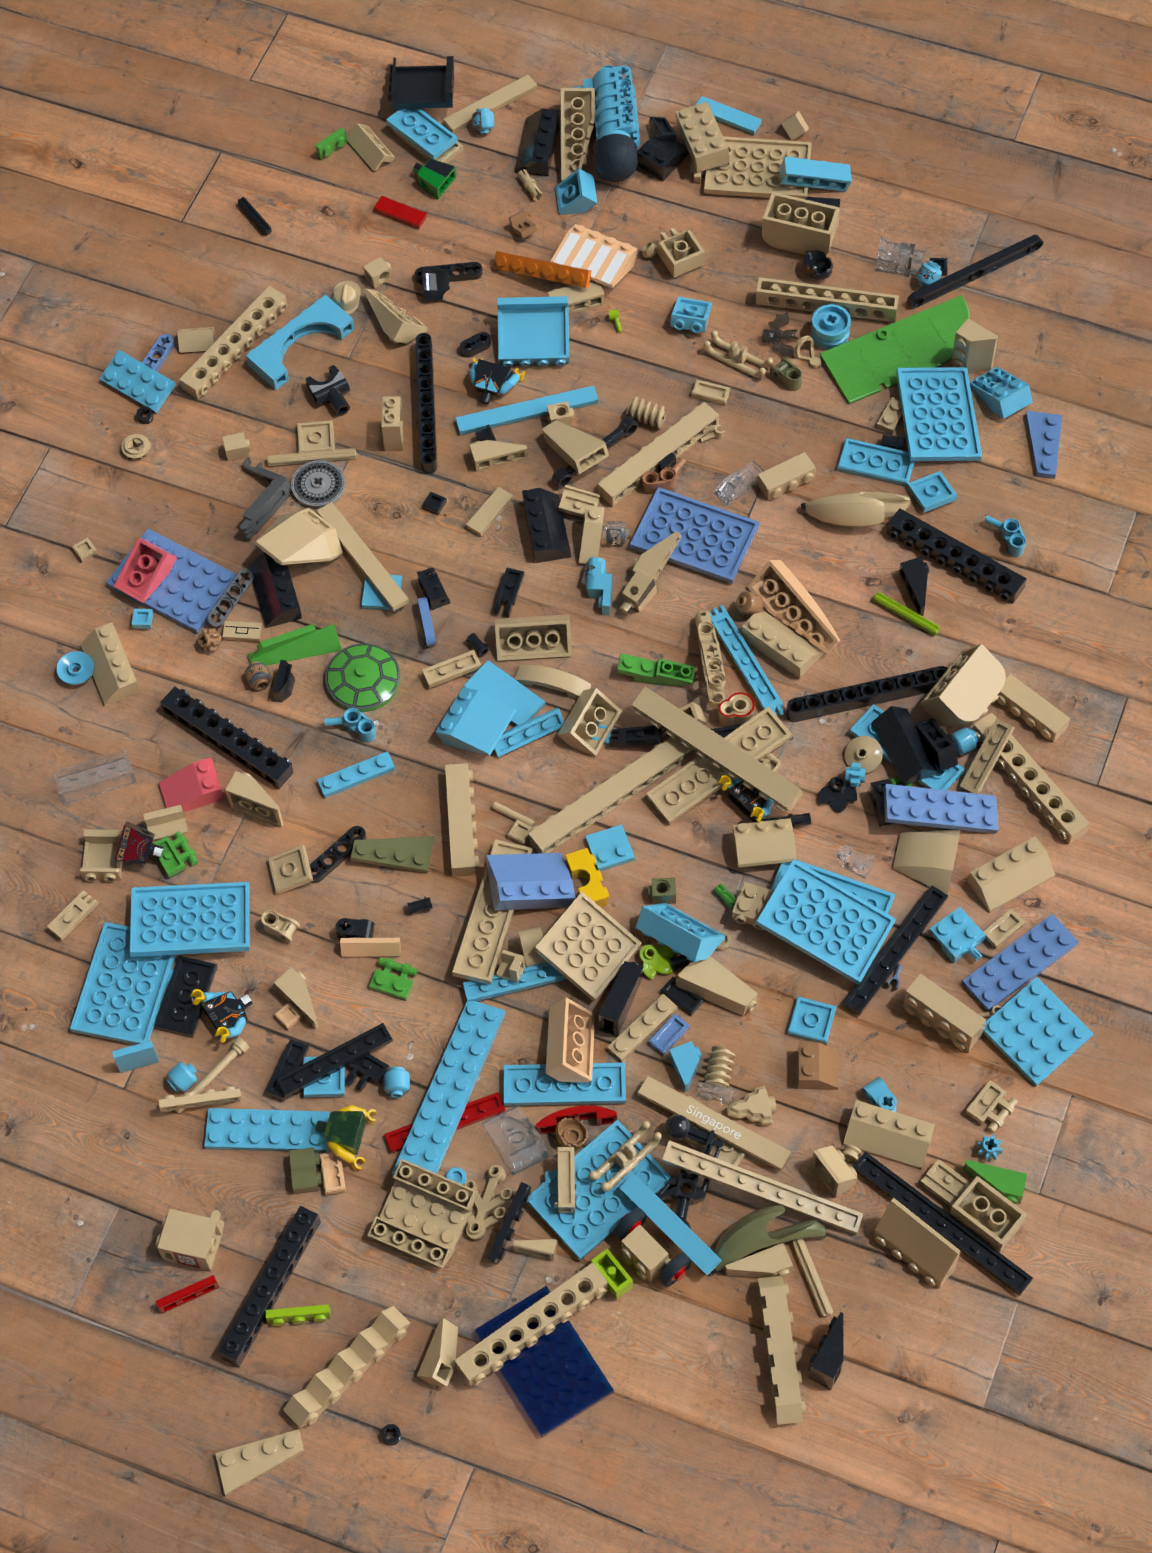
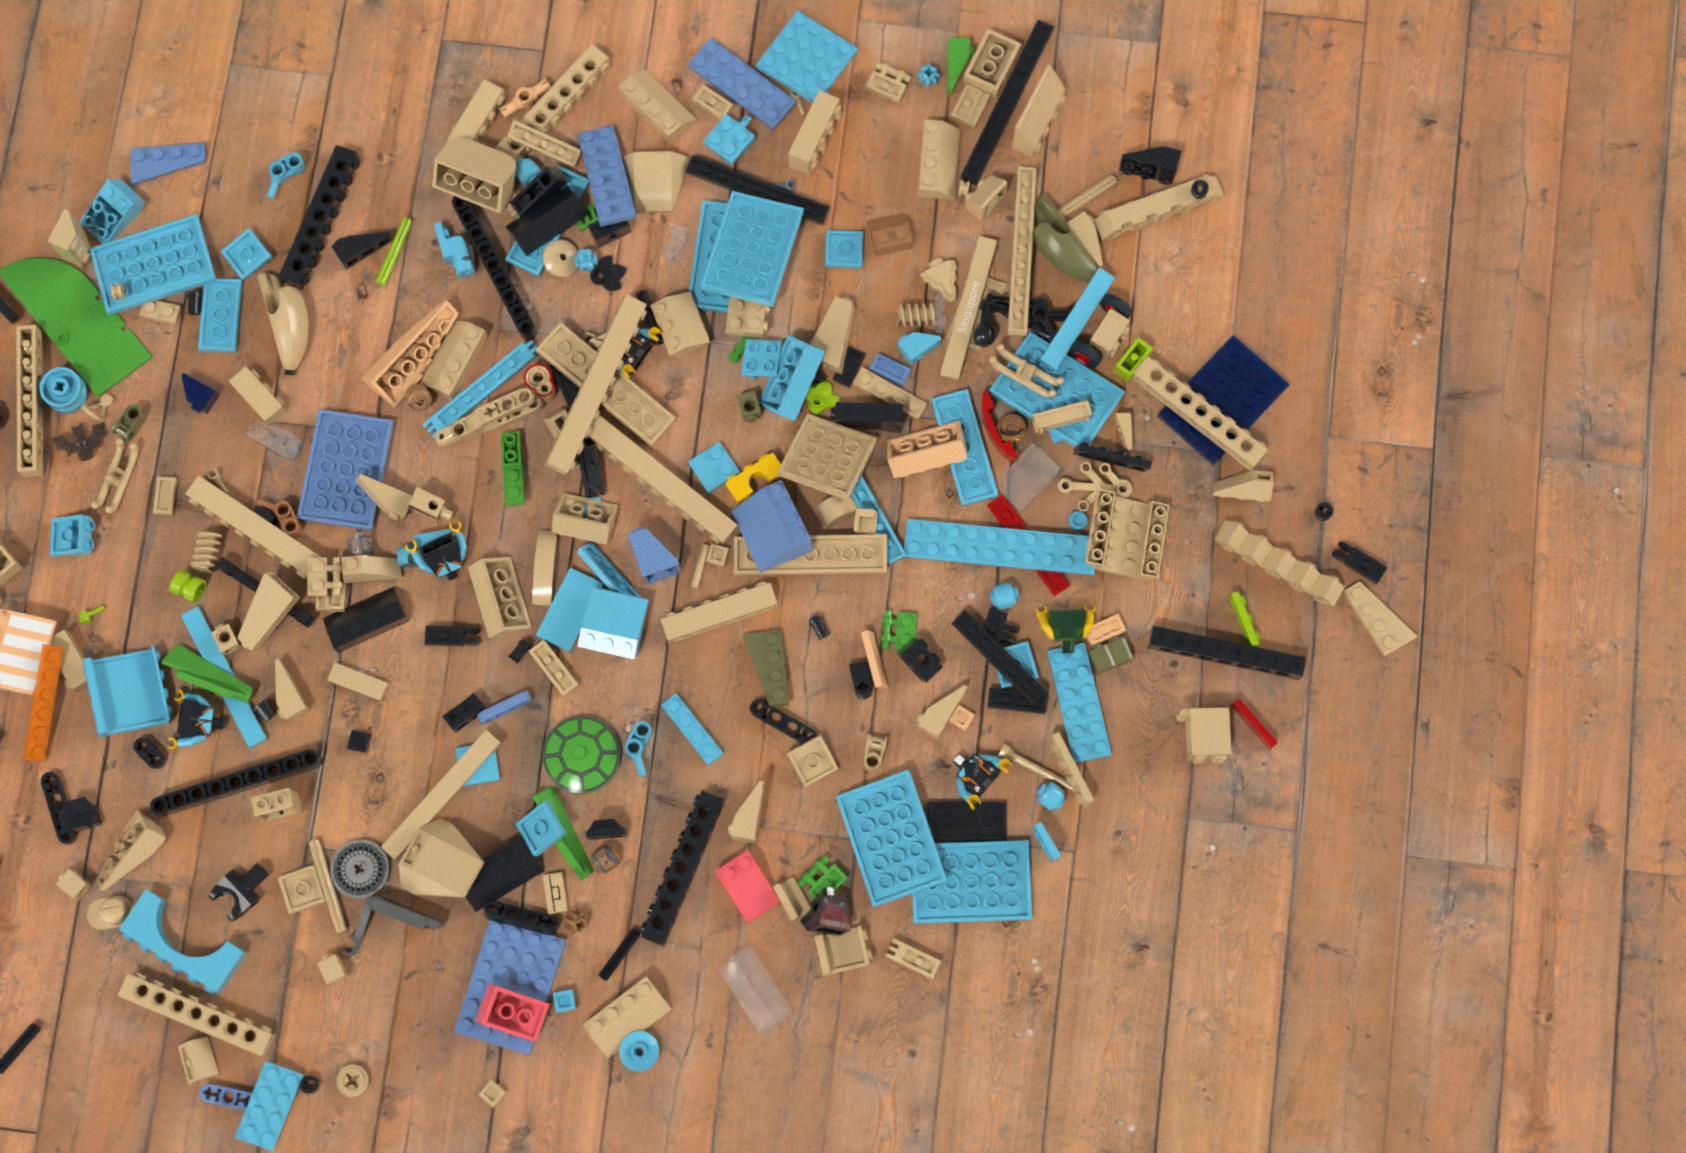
camera: 105 degrees left, 15 degrees up
medium azure piece [862,1077,897,1112] -> none
none -> tan bush [111,282,125,301]
none -> bright green wedge [162,645,253,703]
none -> lime wheel [169,569,206,603]
none -> clear blue slope [181,373,219,414]
none -> tan plate [307,557,343,597]
none -> torso [405,520,467,580]
none -> medium azure plate [434,222,476,277]
none -> light nougat pin [499,78,551,119]
none -> medium azure plate [516,801,567,857]
none -> black axle [598,929,640,981]
none -> medium blue slope [628,528,682,585]
none -> medium azure hinge [741,339,782,380]
none -> black brick [897,638,943,683]
none -> black bush [1191,180,1209,199]
none -> black hinge [1331,541,1387,585]

